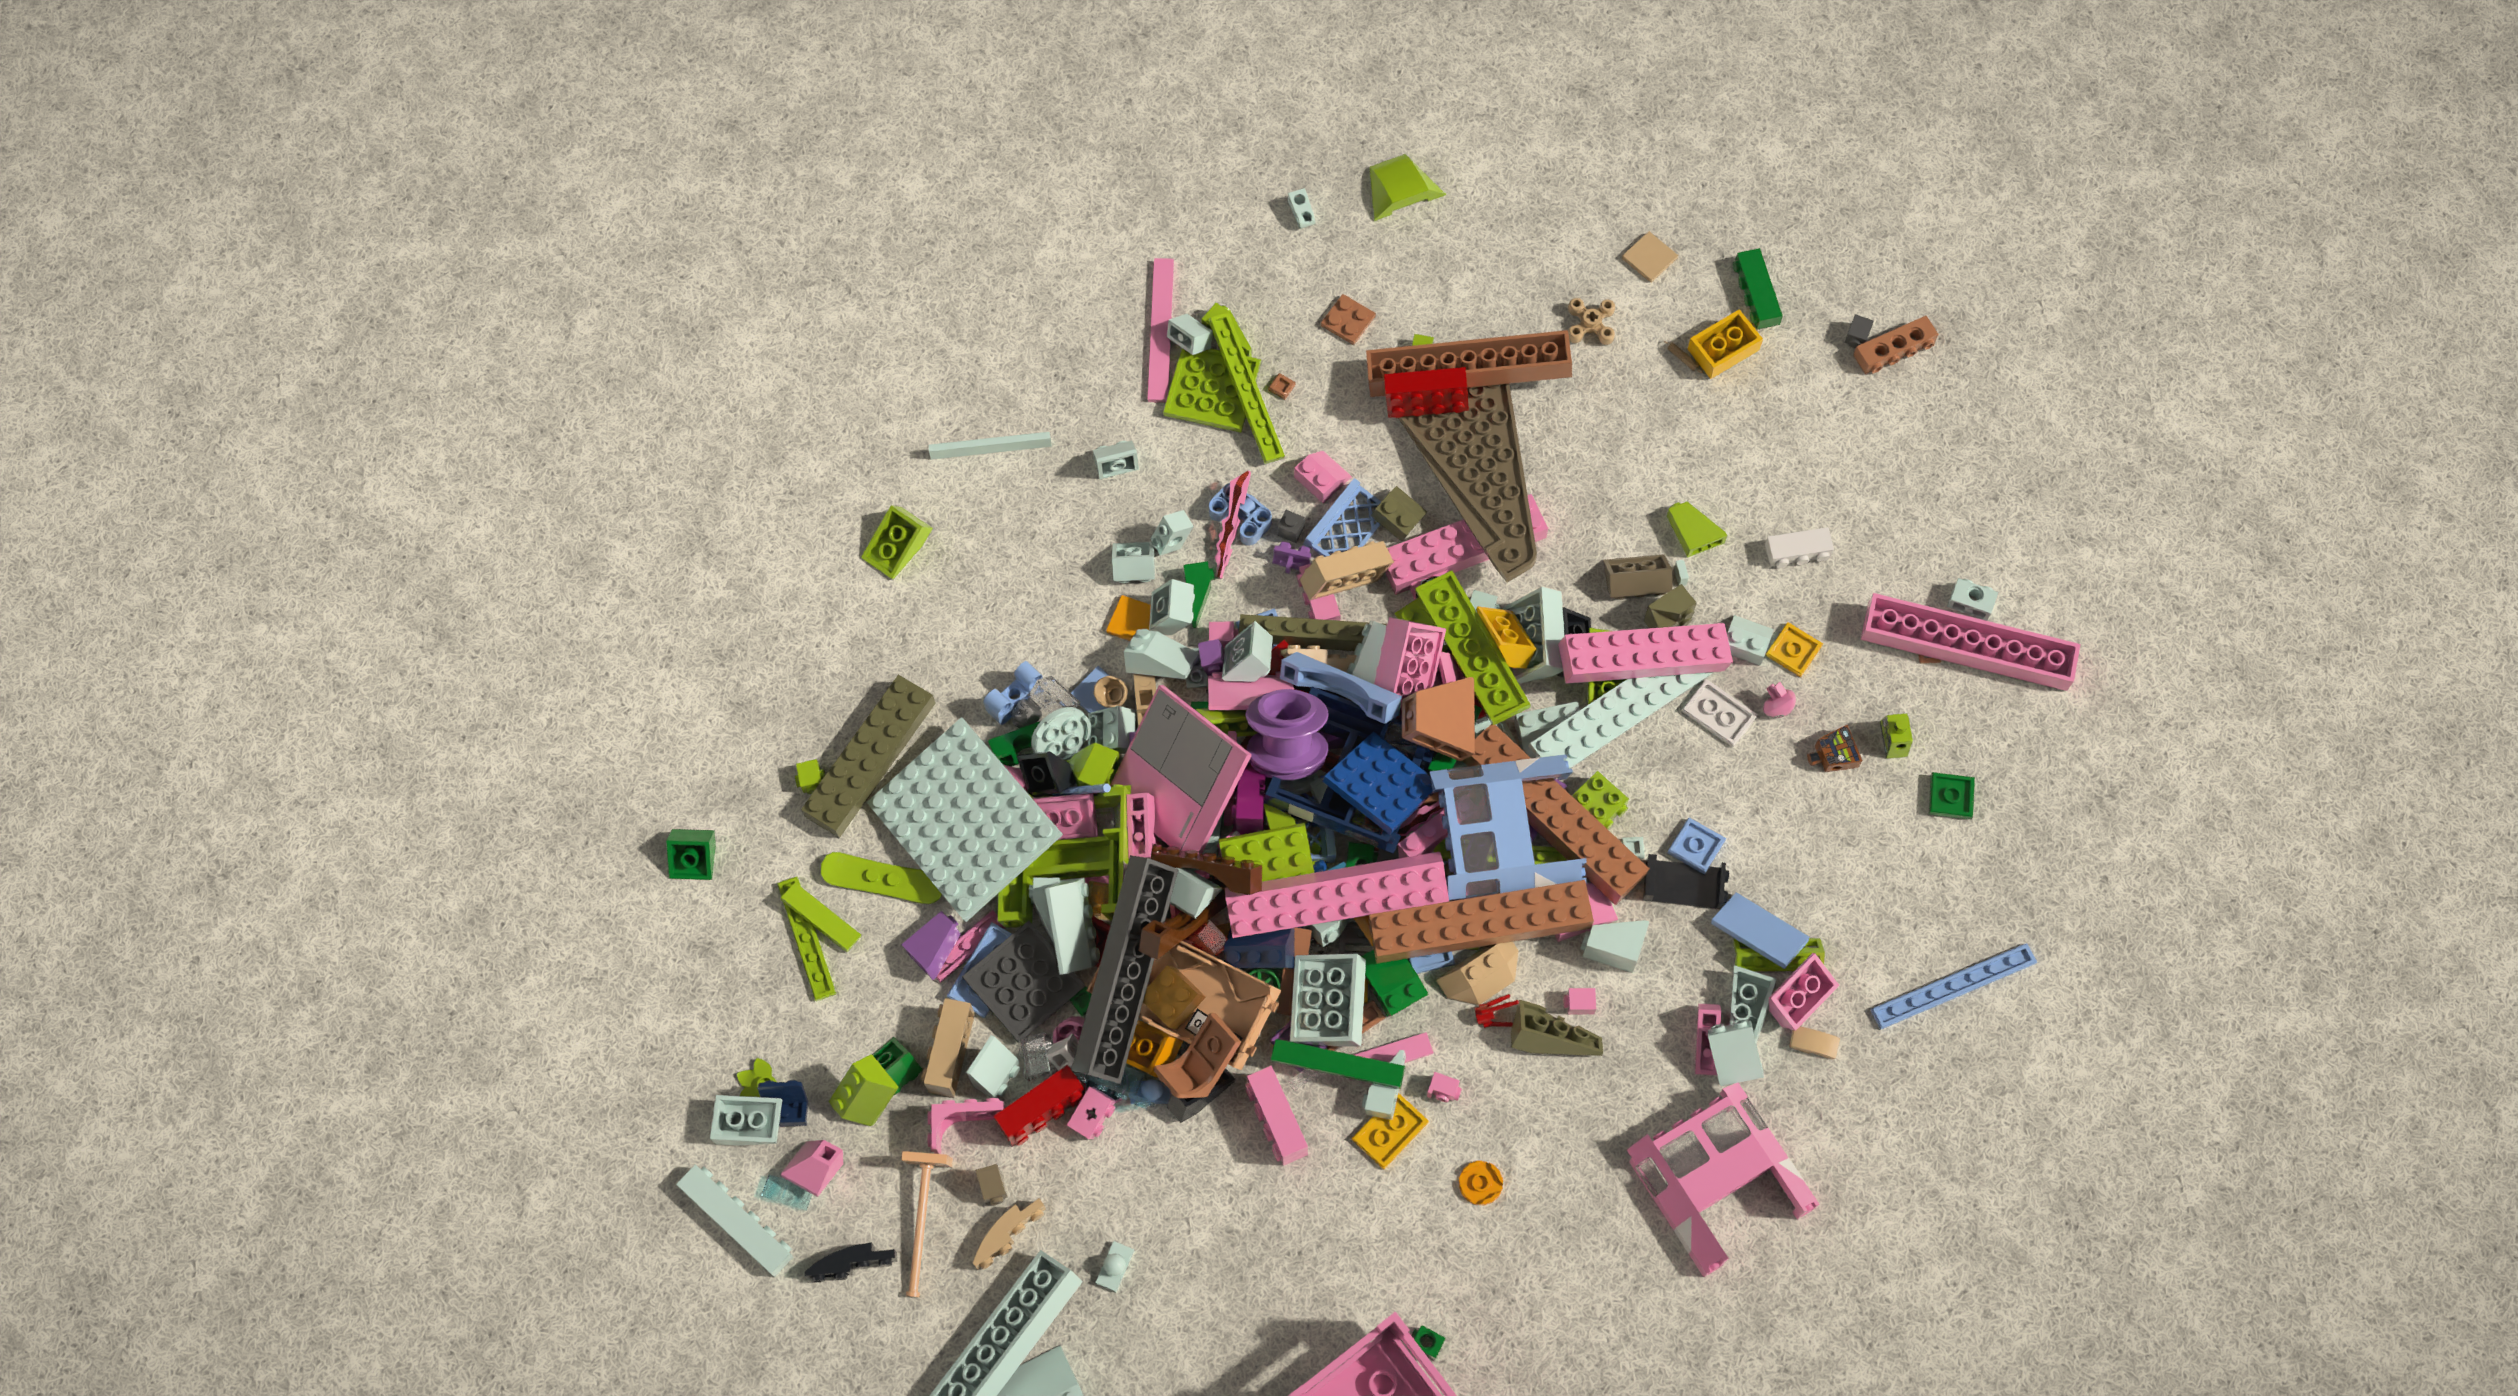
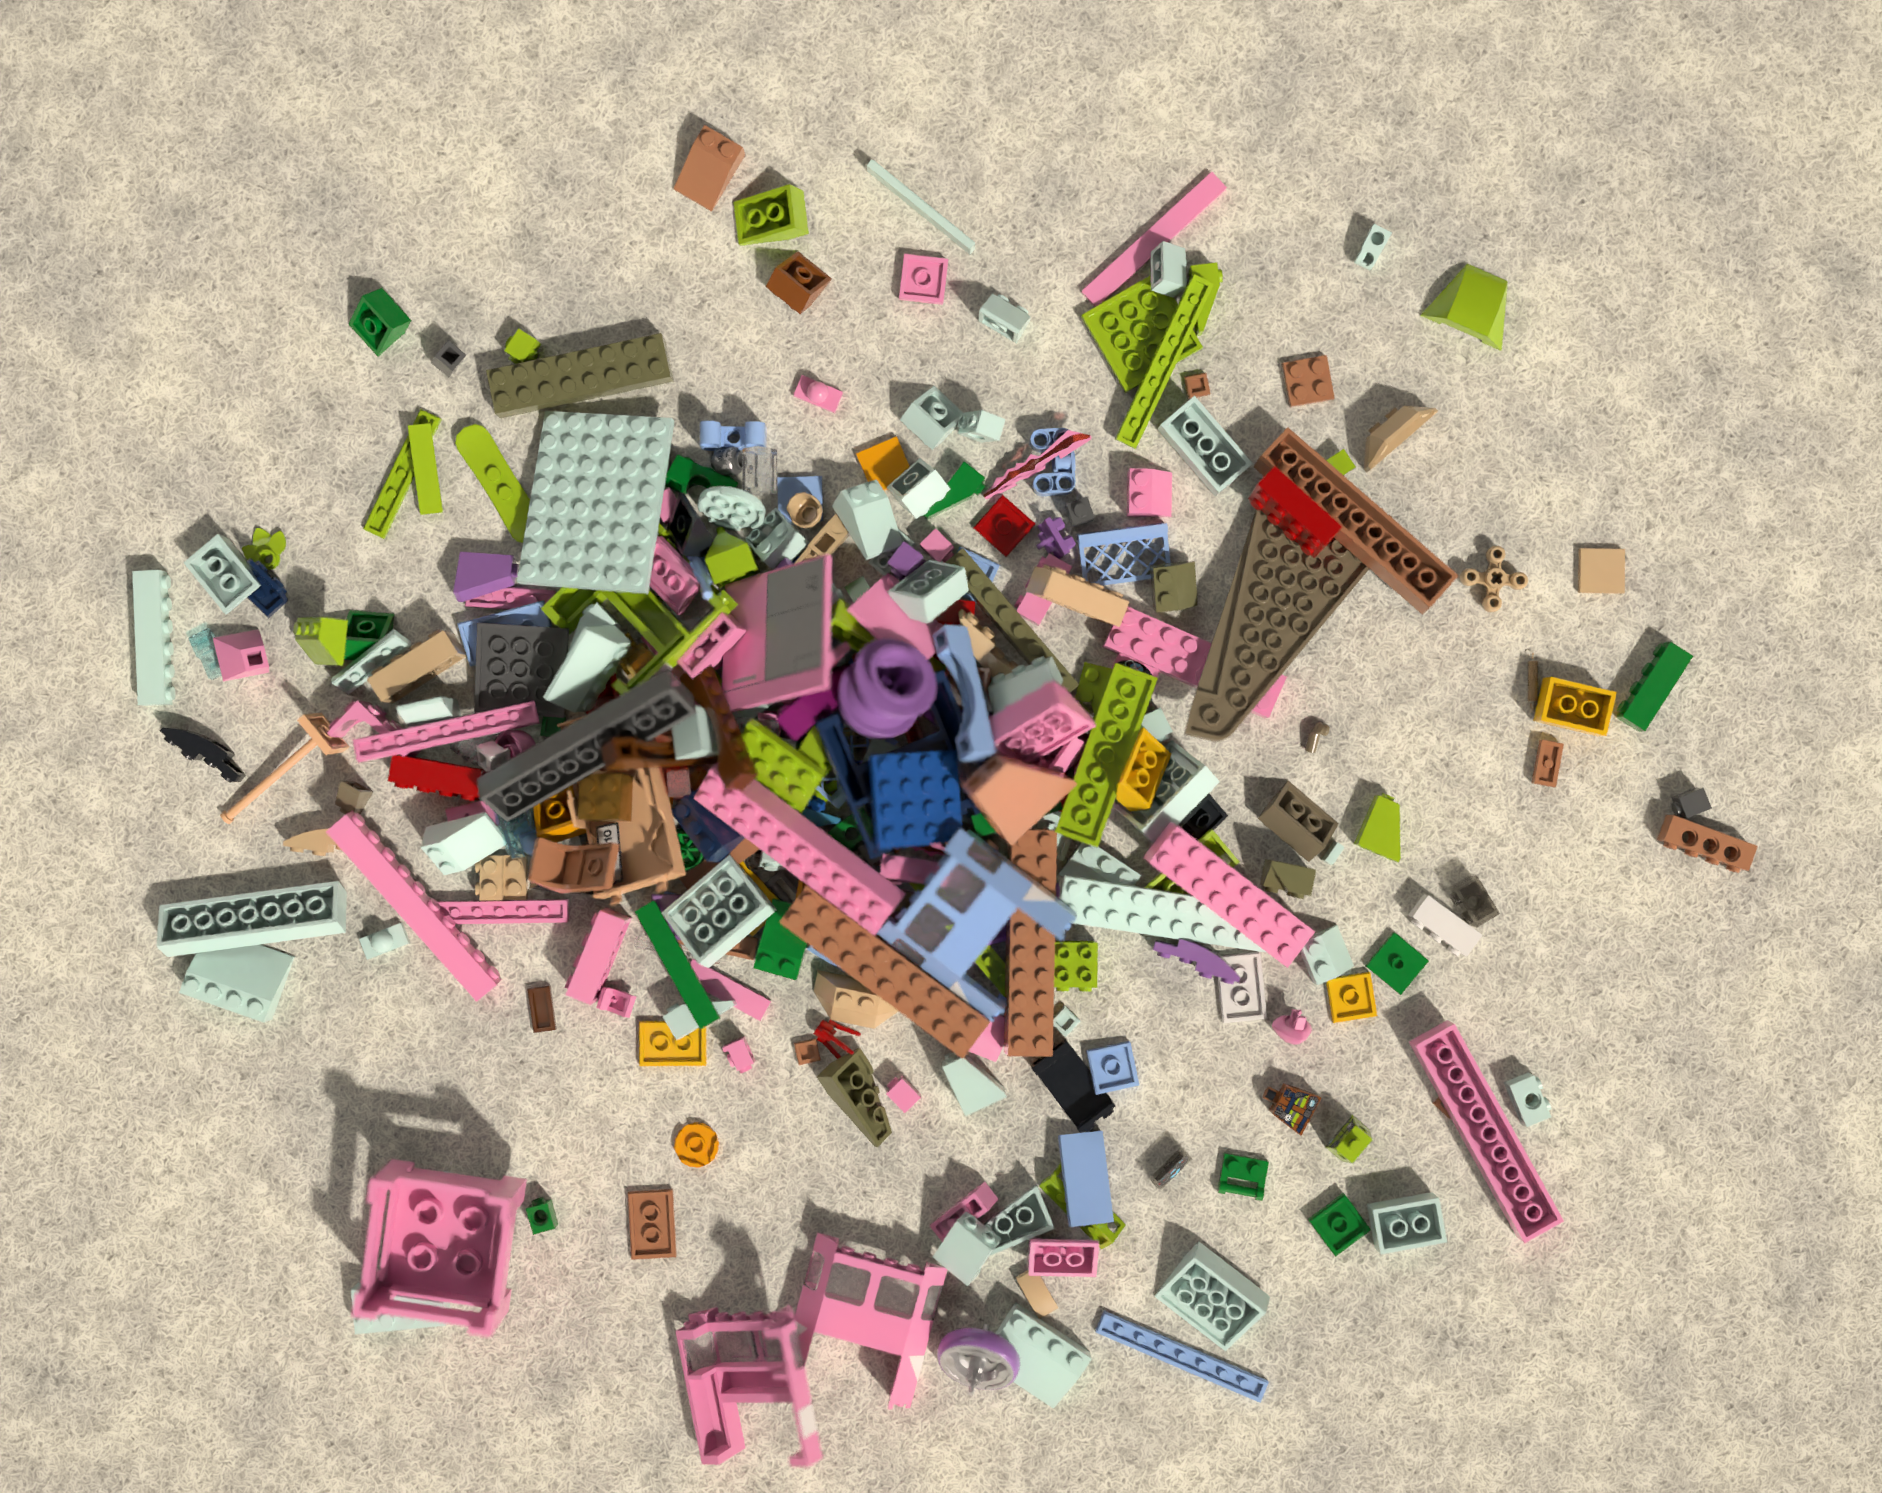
camera: 40 degrees right, 20 degrees up
none -> bright pink brick [326,811,502,1002]
none -> light aqua tile [331,630,411,695]
none -> bright pink tile [353,701,540,763]
none -> light aqua slope [421,812,508,875]
none -> dark grey brick [431,340,466,378]
none -> bright pink plate [437,899,569,924]
none -> tan plate [475,855,528,900]
none -> reddish brown tile [527,985,557,1033]
none -> bright pink bracket [596,987,636,1018]
none -> nougat tile [628,1189,677,1260]
none -> nougat slope [674,125,745,212]
none -> bright pink piece [675,1305,822,1467]
none -> dark orange slope [765,251,832,314]
none -> bright pink tile [793,375,843,414]
none -> nougat tile [794,1038,821,1065]
none -> bright pink plate [899,254,948,305]
none -> flat silver wheel [937,1324,1020,1396]
none -> red tile [973,495,1036,557]
none -> light aqua slope [995,1302,1092,1408]
none -> clear smoke slope [1150,1148,1192,1189]
none -> medium lavender slope [1153,939,1240,985]
none -> light aqua slope [1154,1242,1270,1351]
none -> light aqua brick [1158,396,1253,497]
none -> green plate [1217,1153,1269,1201]
none -> dark tan arm [1305,722,1330,753]
none -> tan wedge [1364,406,1438,473]
none -> green plate [1365,932,1429,995]
none -> light aqua brick [1367,1192,1447,1254]
none -> clear smoke brick [1449,874,1500,927]
none -> nougat plate [1532,740,1564,788]

